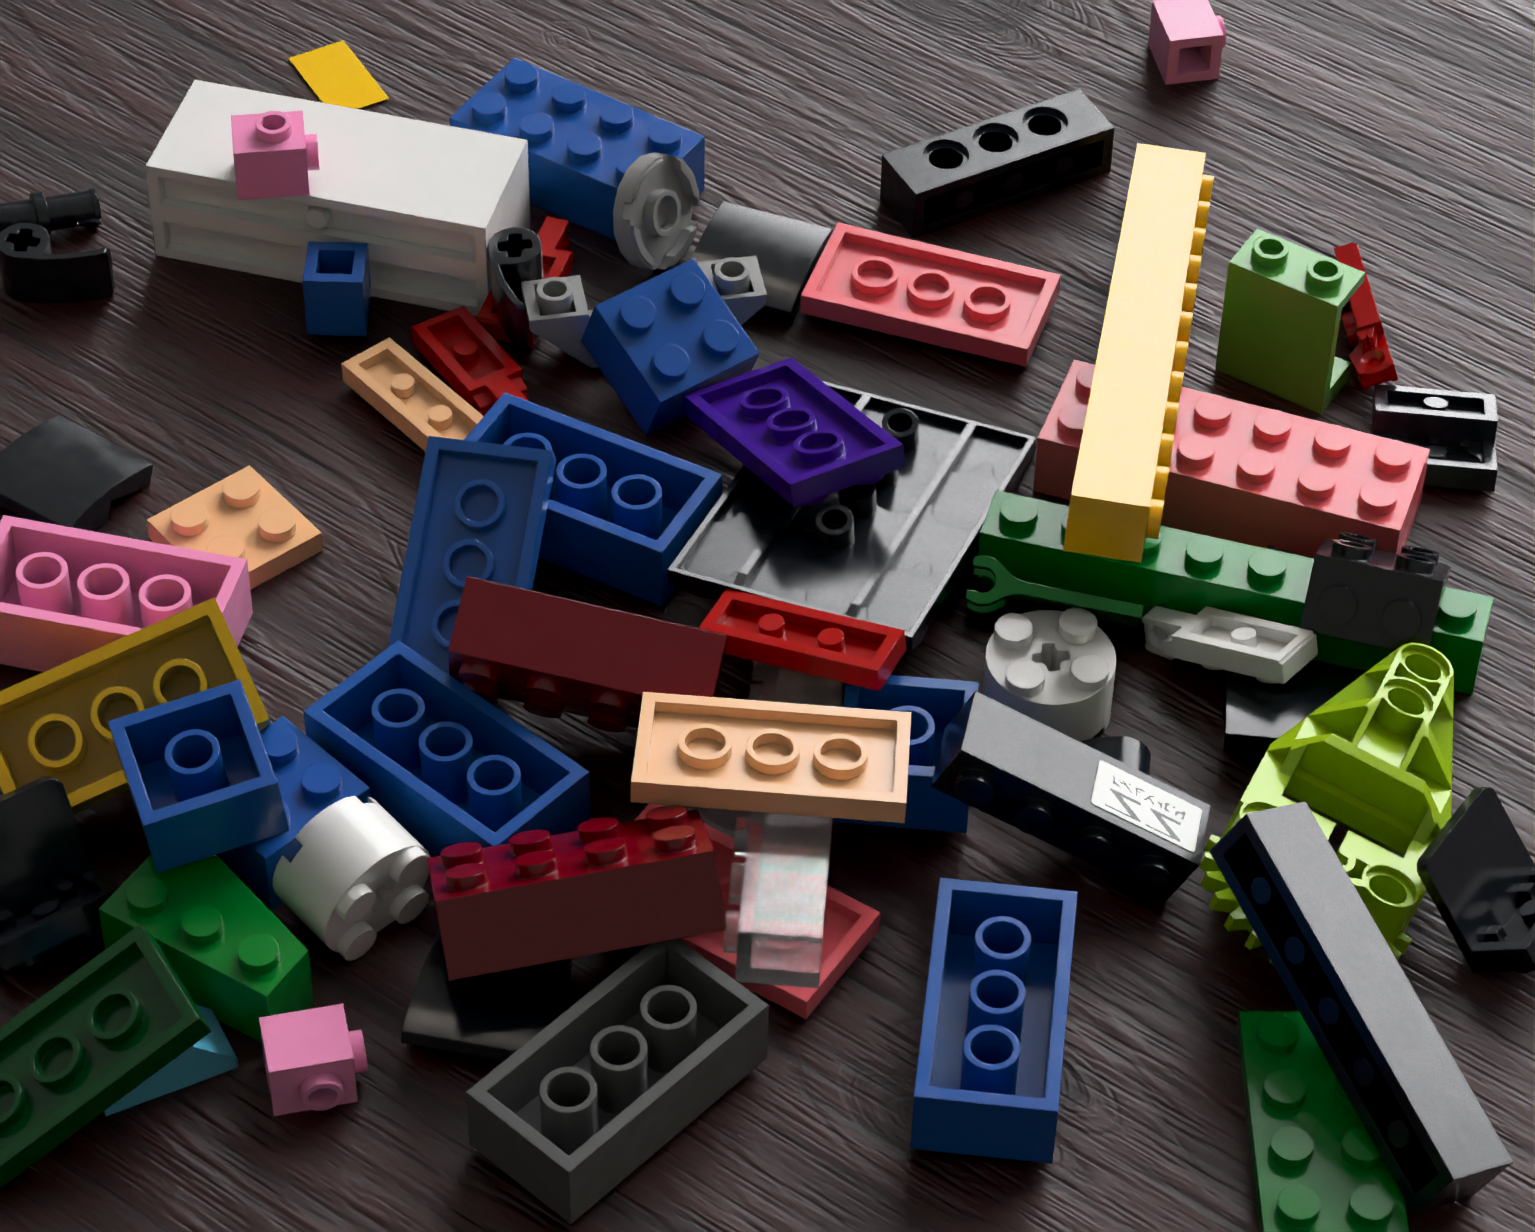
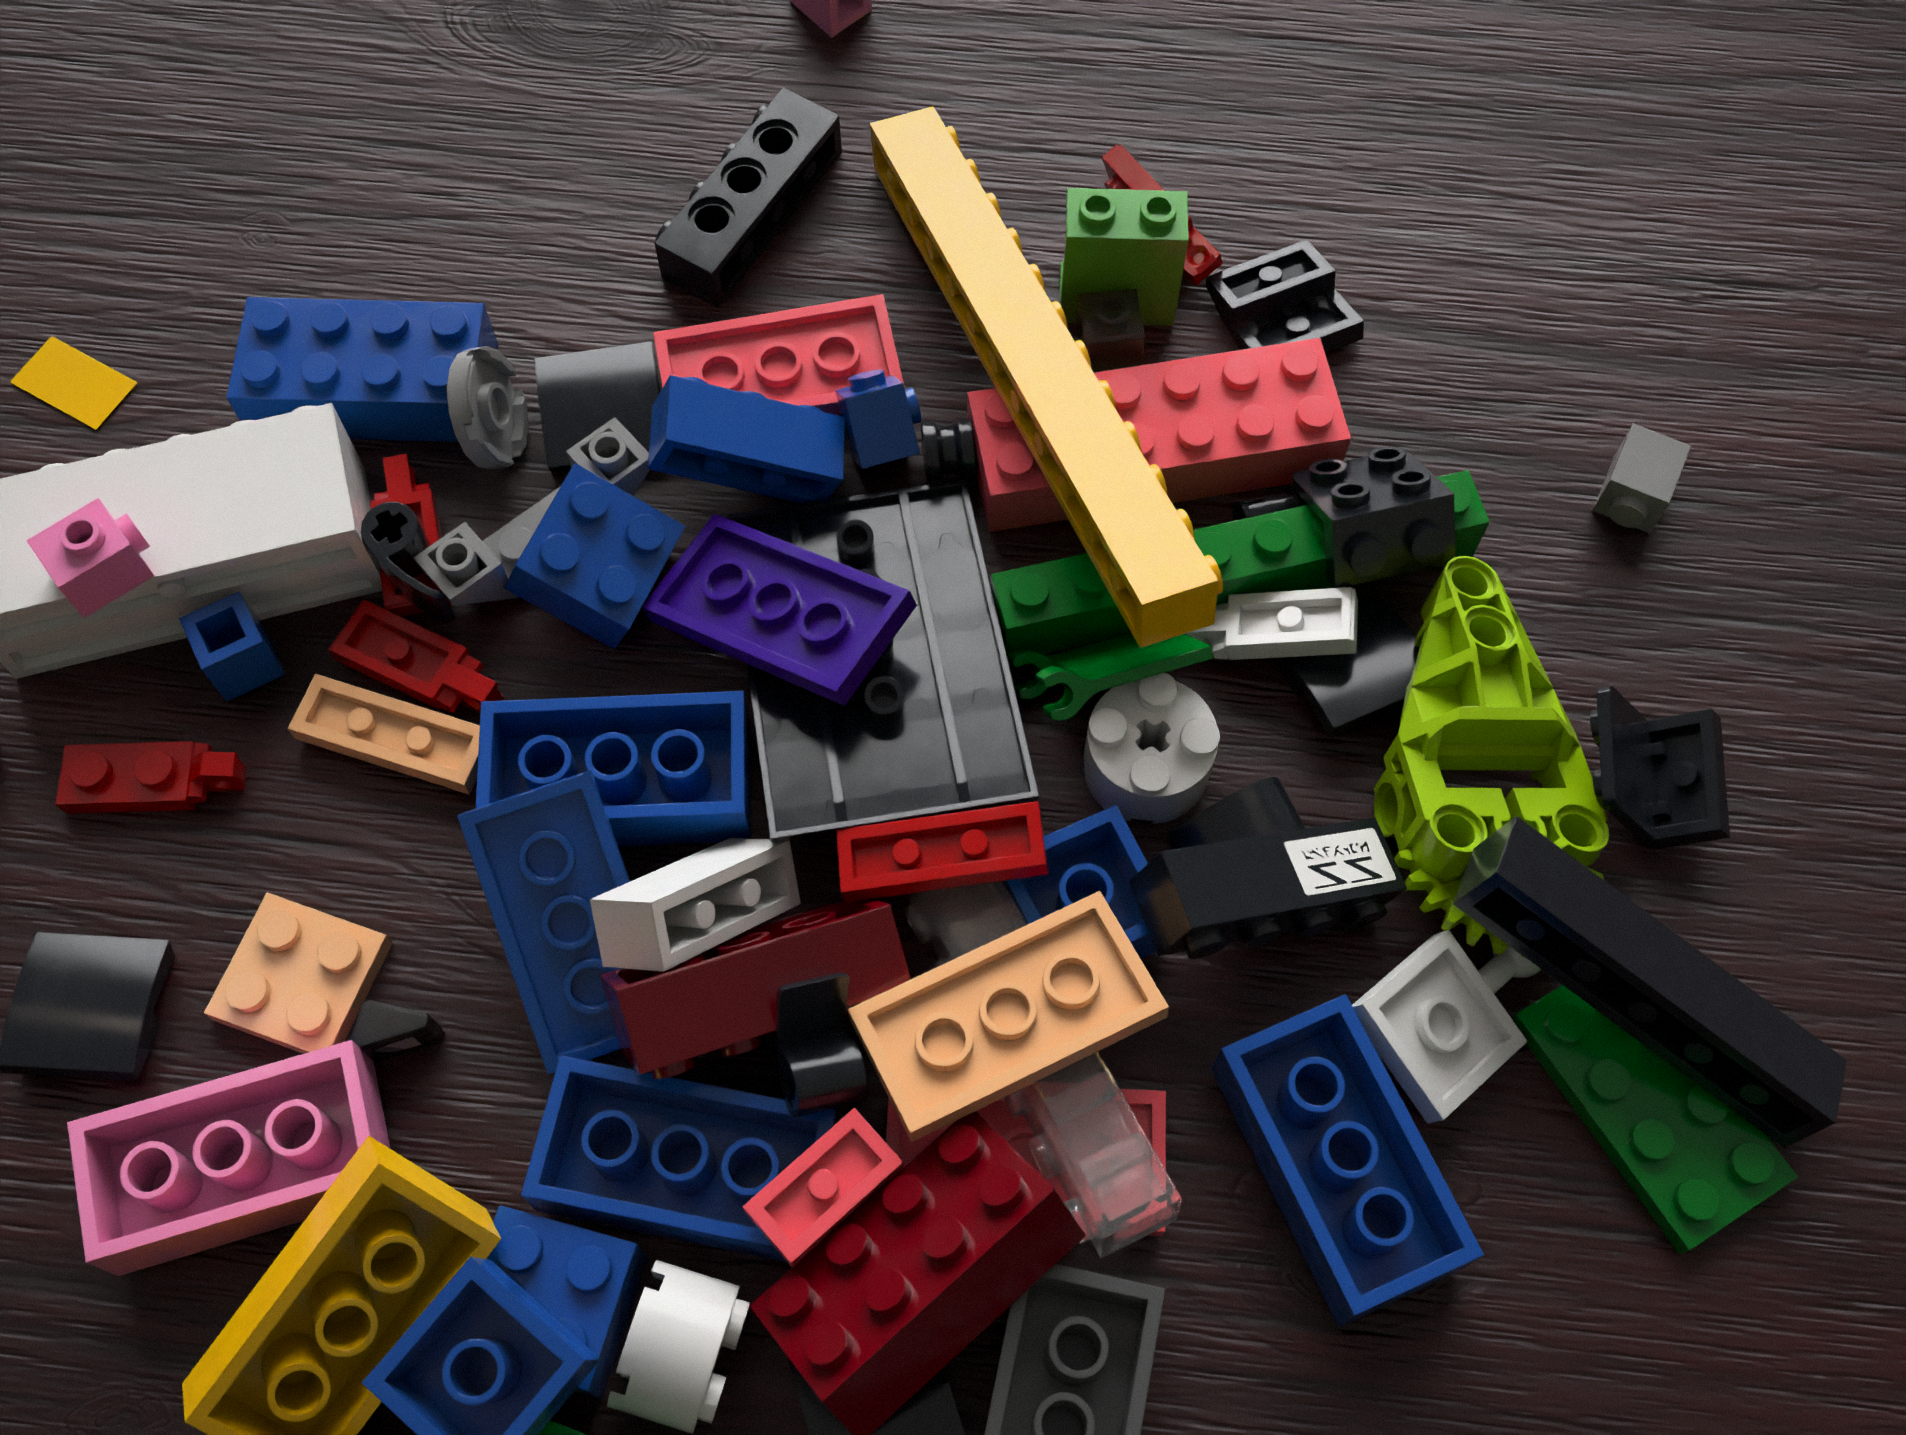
camera: 30 degrees left, 20 degrees up
none -> red hinge [55,741,247,814]
none -> black slope [350,1000,445,1063]
none -> white brick [590,838,801,972]
none -> blue brick [648,375,845,503]
none -> coral plate [742,1108,903,1267]
none -> black panel [776,972,867,1118]
none -> blue brick [835,370,921,469]
none -> black wheel [921,418,976,482]
none -> clear smoke brick [1074,289,1145,373]
none -> white plate [1352,929,1541,1124]

